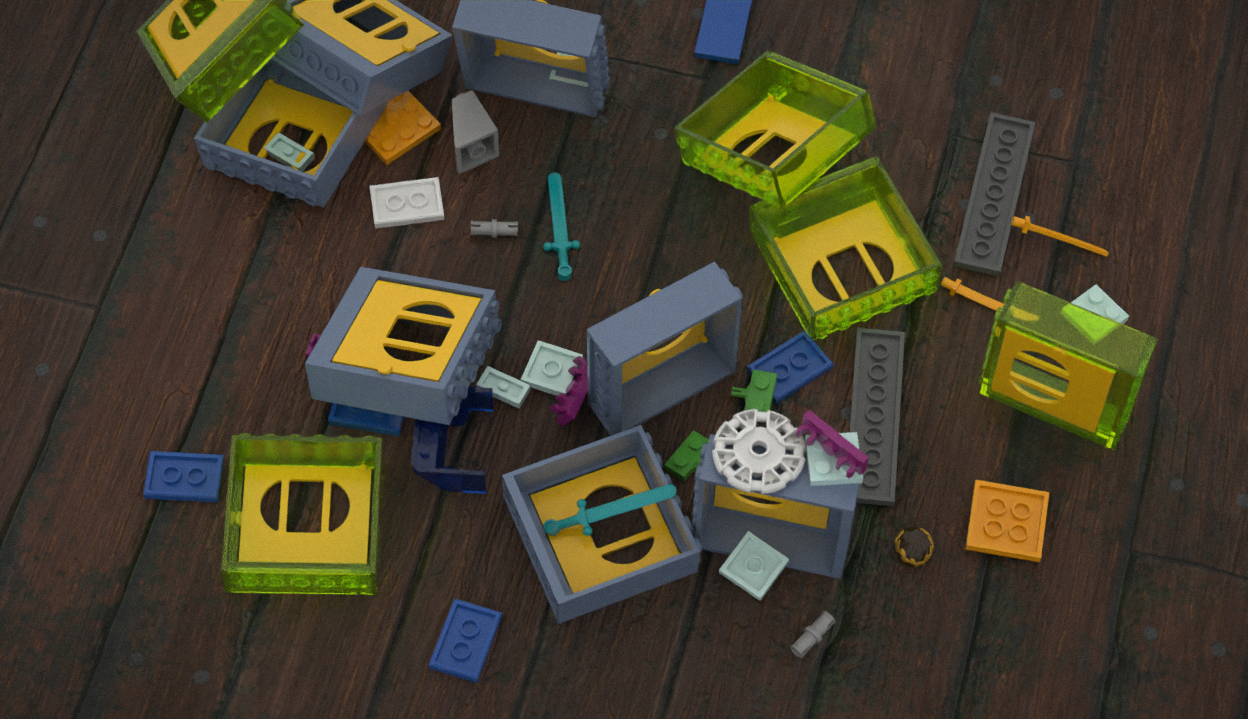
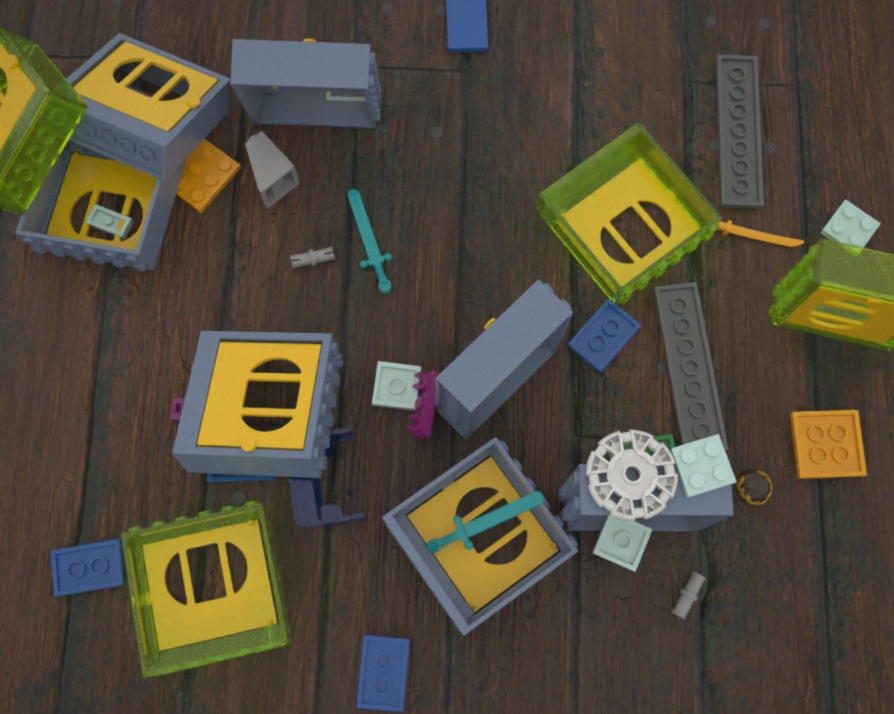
camera: 15 degrees left, 15 degrees up
white tile [370,177,445,229] -> none
light aqua plate [476,366,531,408] -> none
bright green plate [664,430,709,482] -> none
clear neon green door [674,50,876,208] -> none
bright green plate [731,370,778,412] -> none
magenta plate [796,410,869,478] -> none
light orange sword [1011,216,1109,257] -> none

